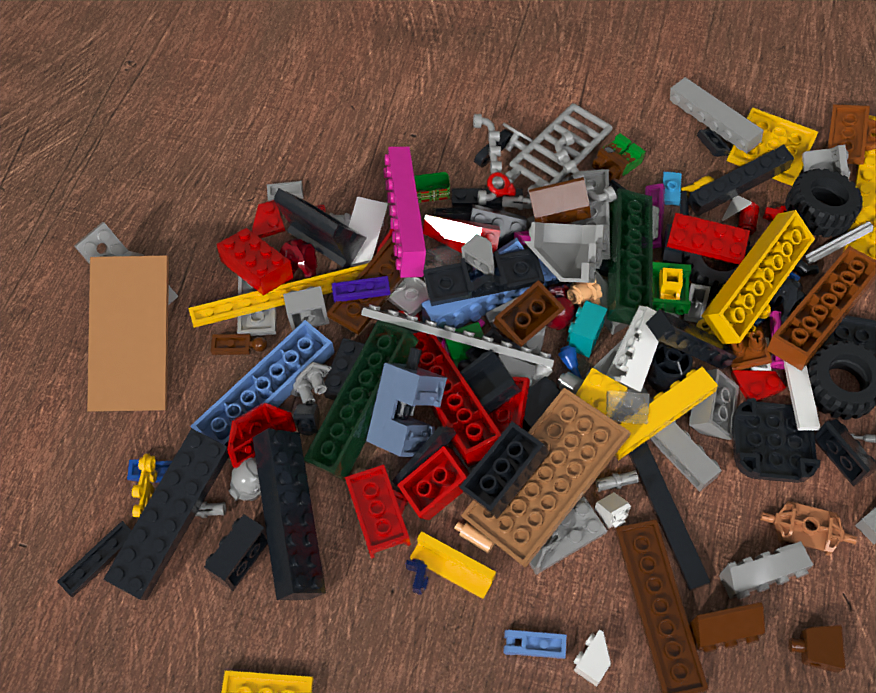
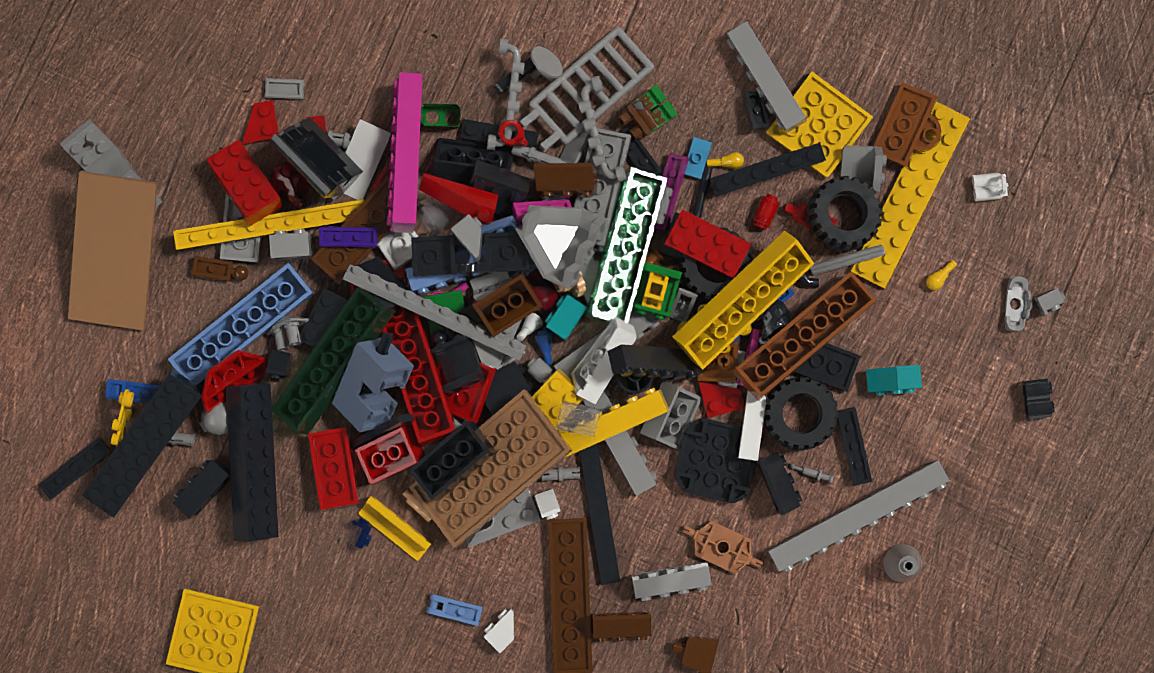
camera: 10 degrees right, 25 degrees up
white sticker [722,196,752,221] -> none
none -> white cone [517,313,543,341]

